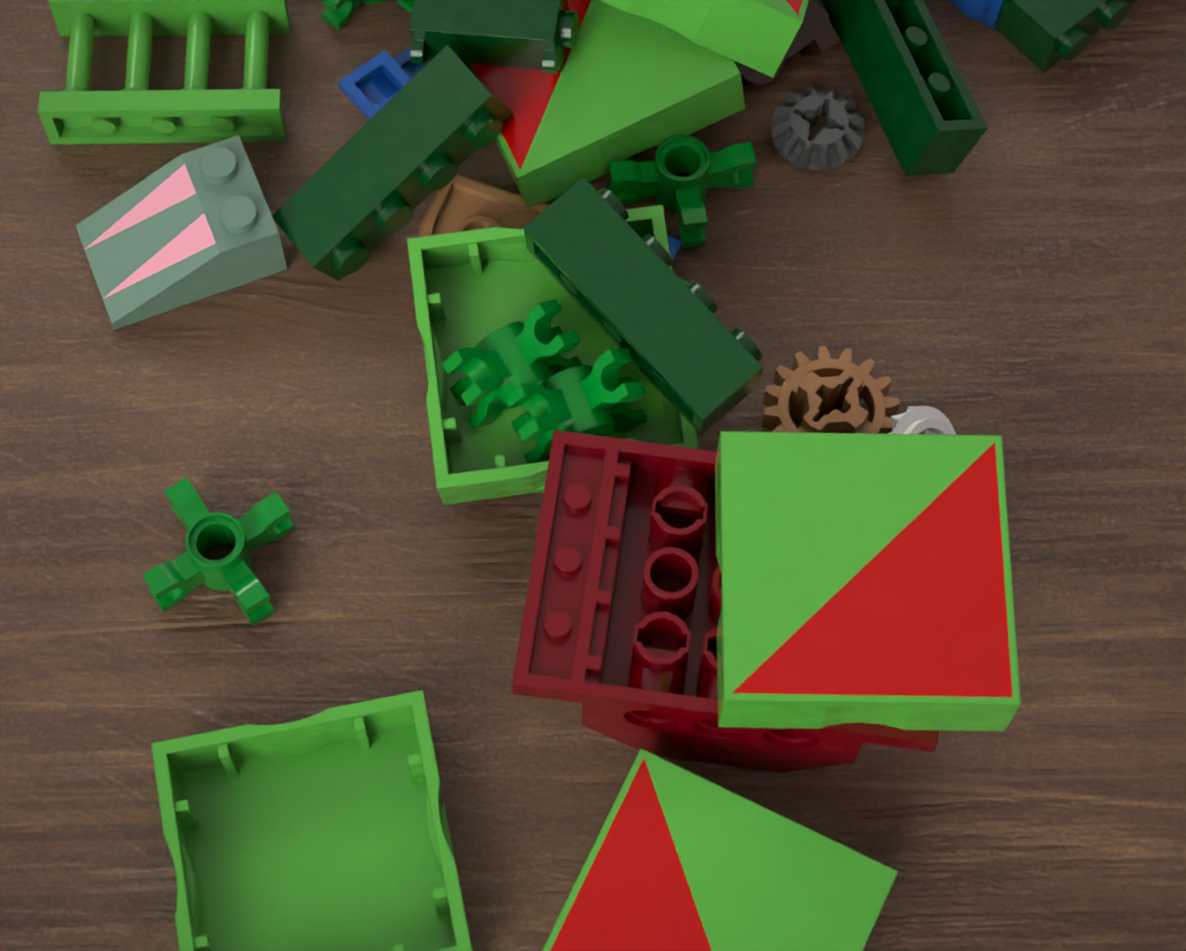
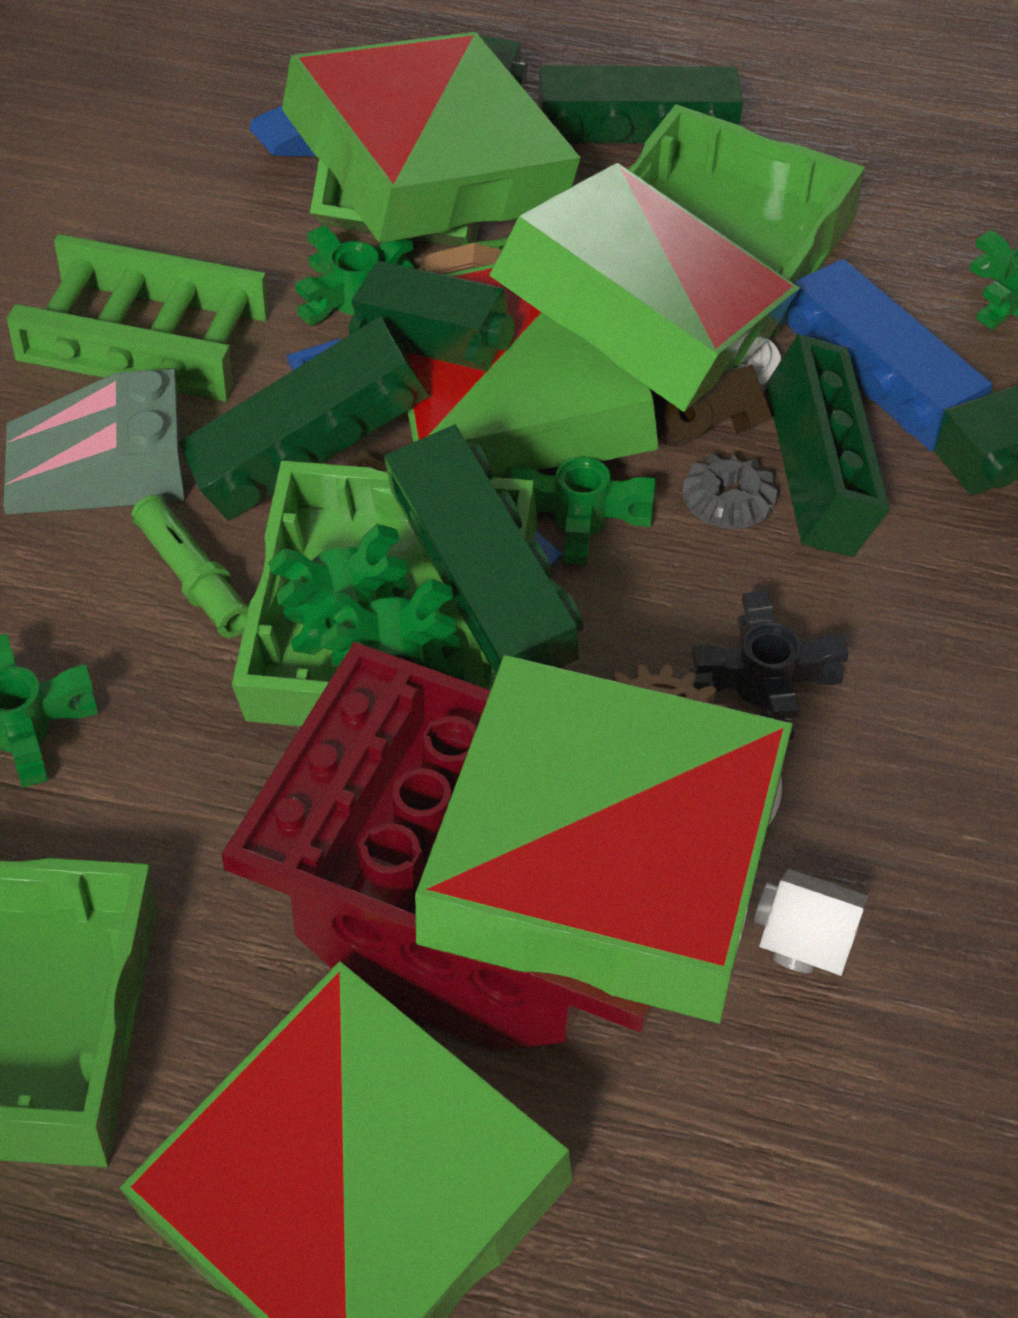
camera: 15 degrees right, 15 degrees down
none -> bright green pin [131,495,249,638]
none -> black pin [689,591,849,740]
none -> brick [754,868,869,976]

